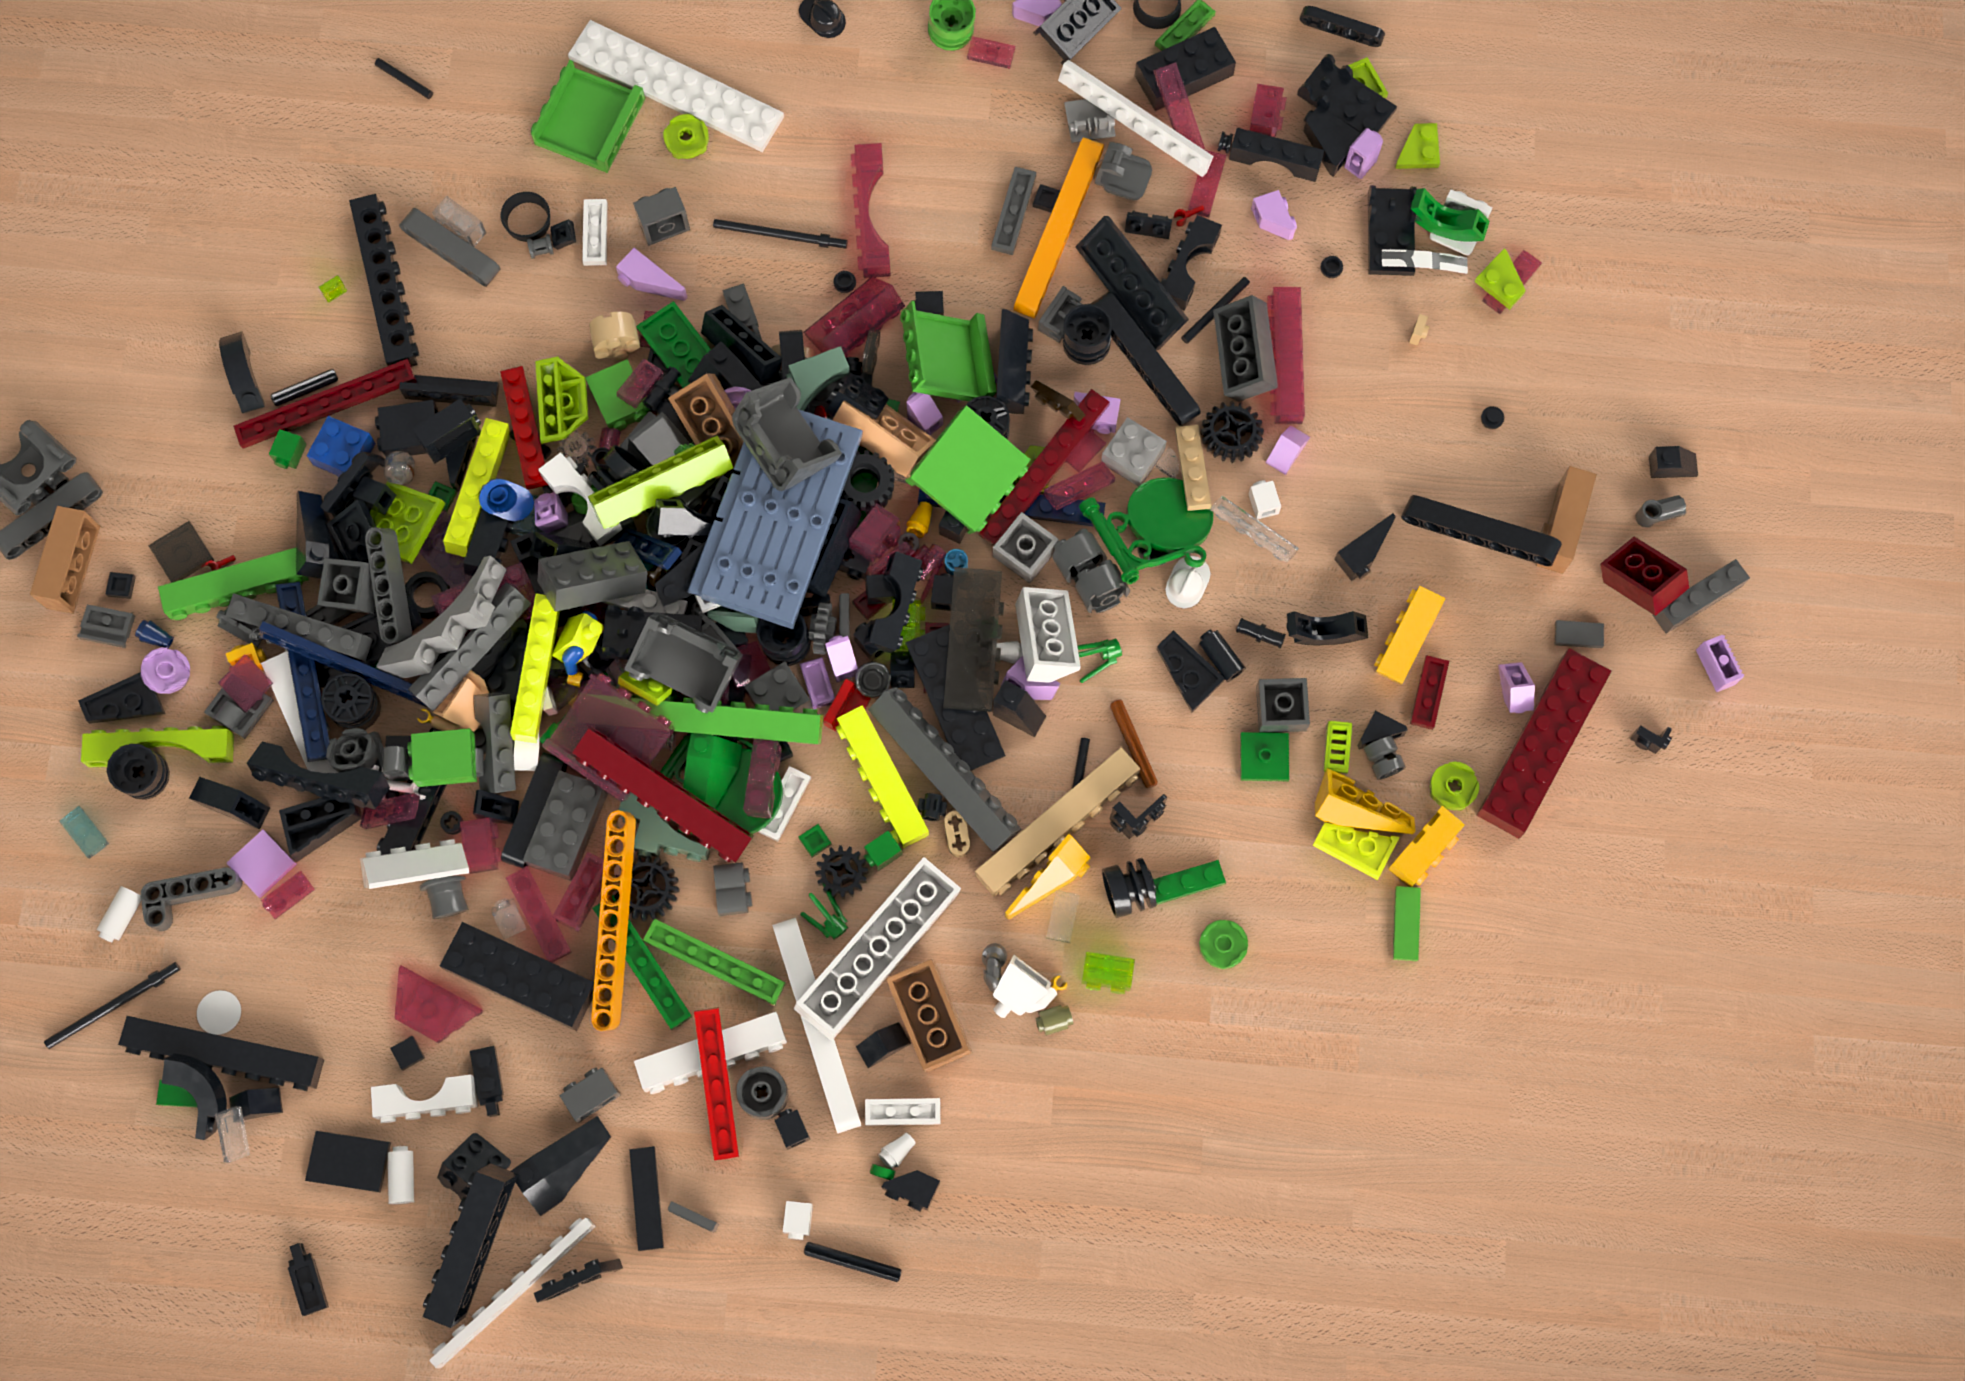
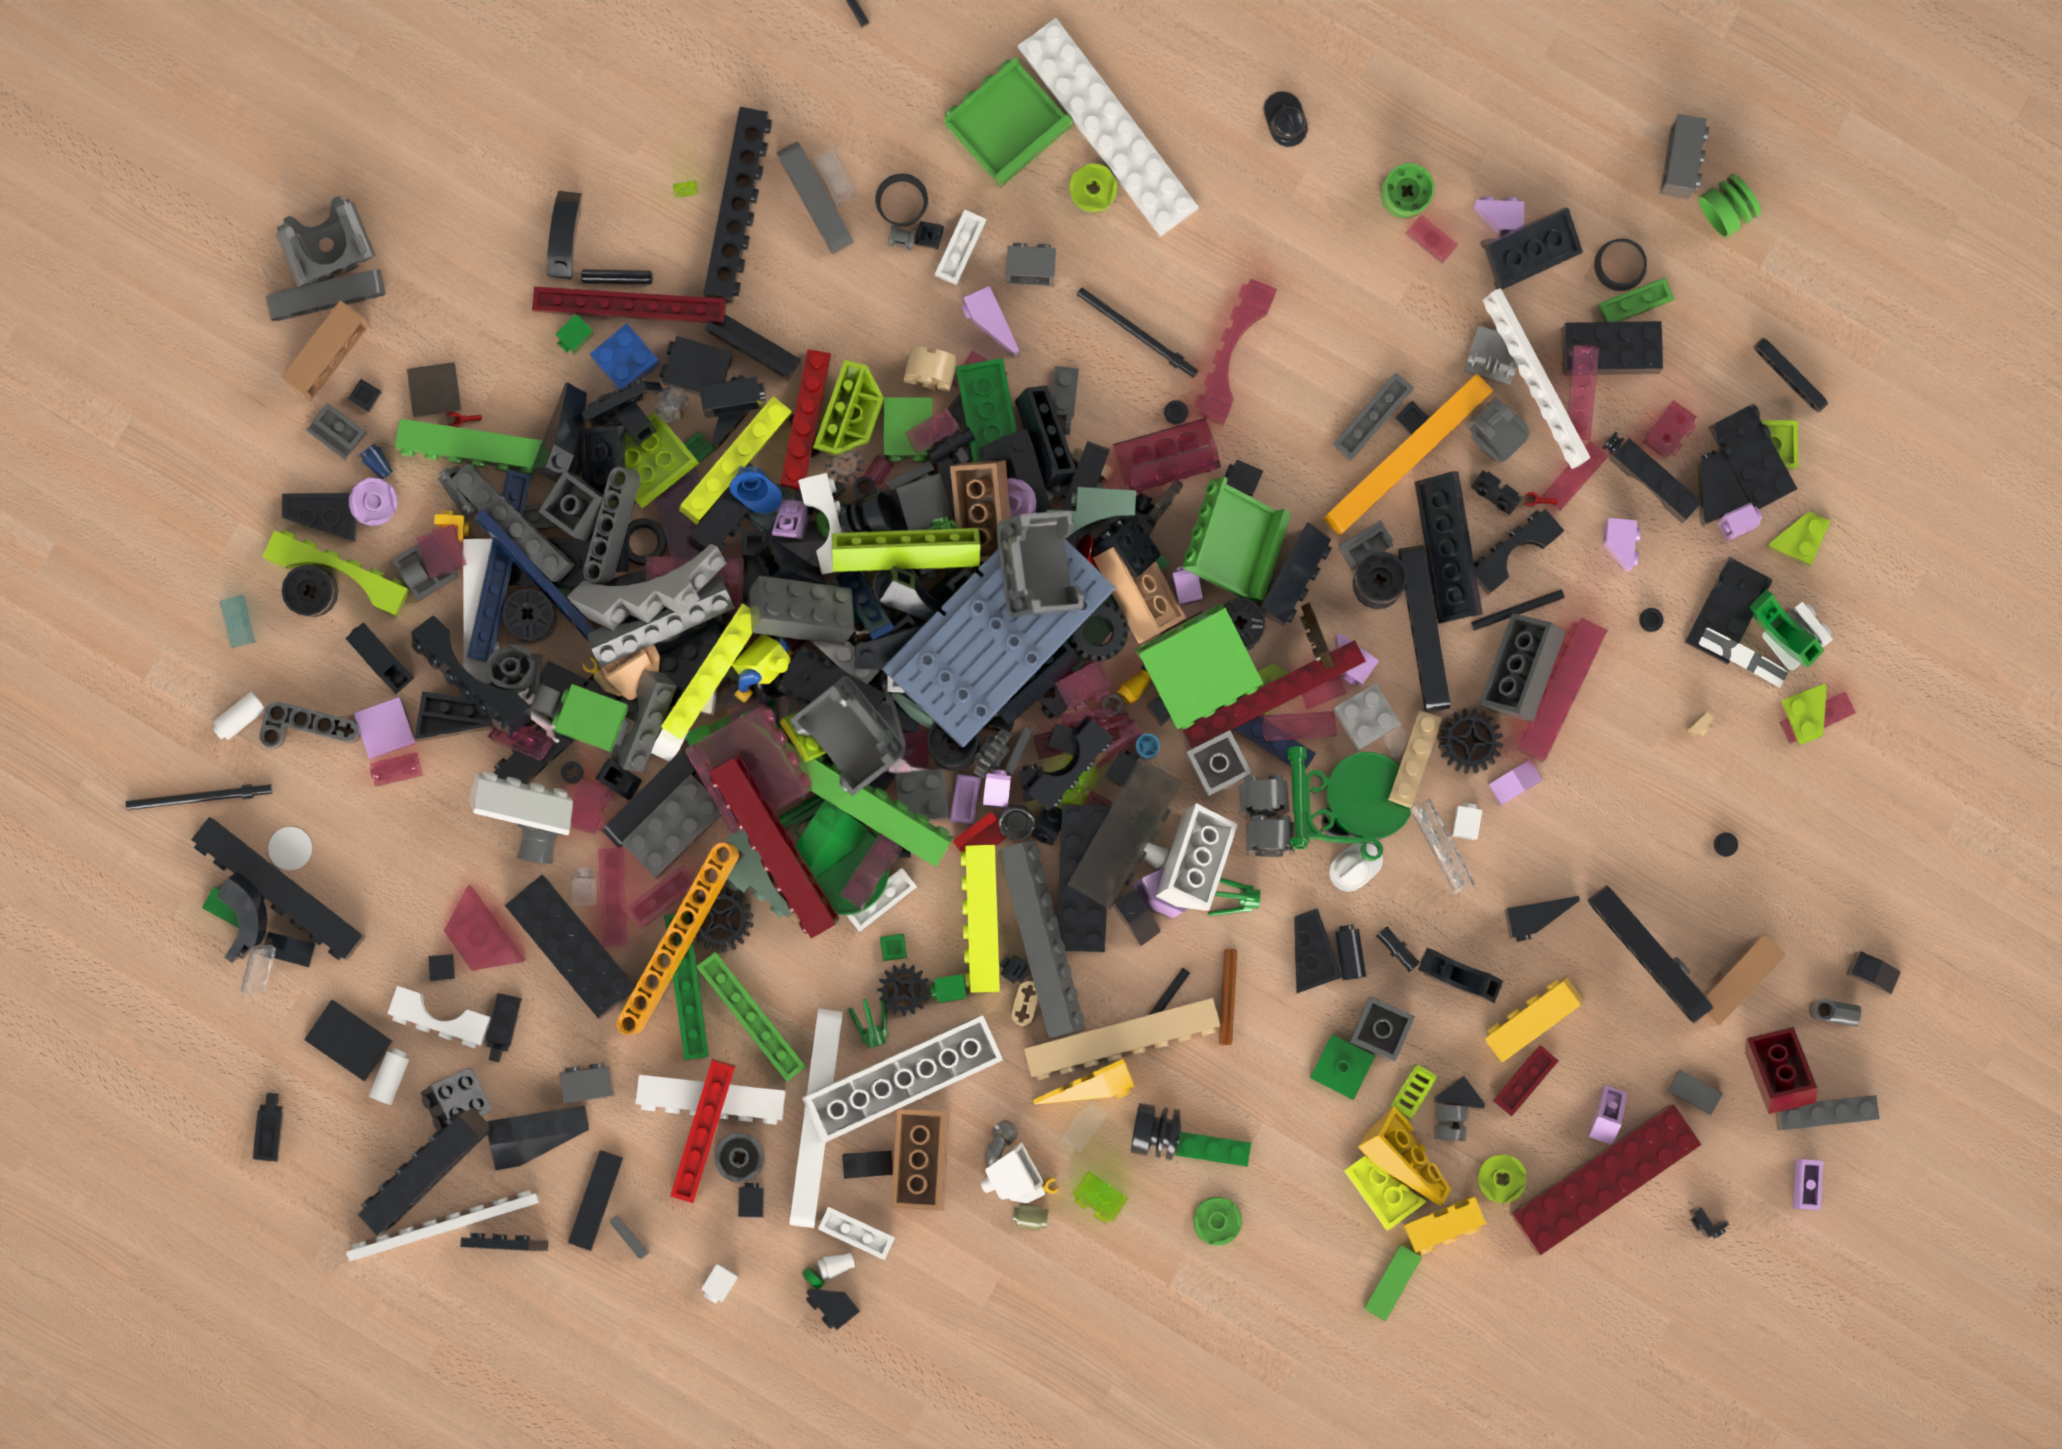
camera: 20 degrees right, 10 degrees up
dark grey brick [713,862,753,916] -> none
black axle [804,1242,902,1282] -> none
black bracket [1109,794,1168,839] -> none

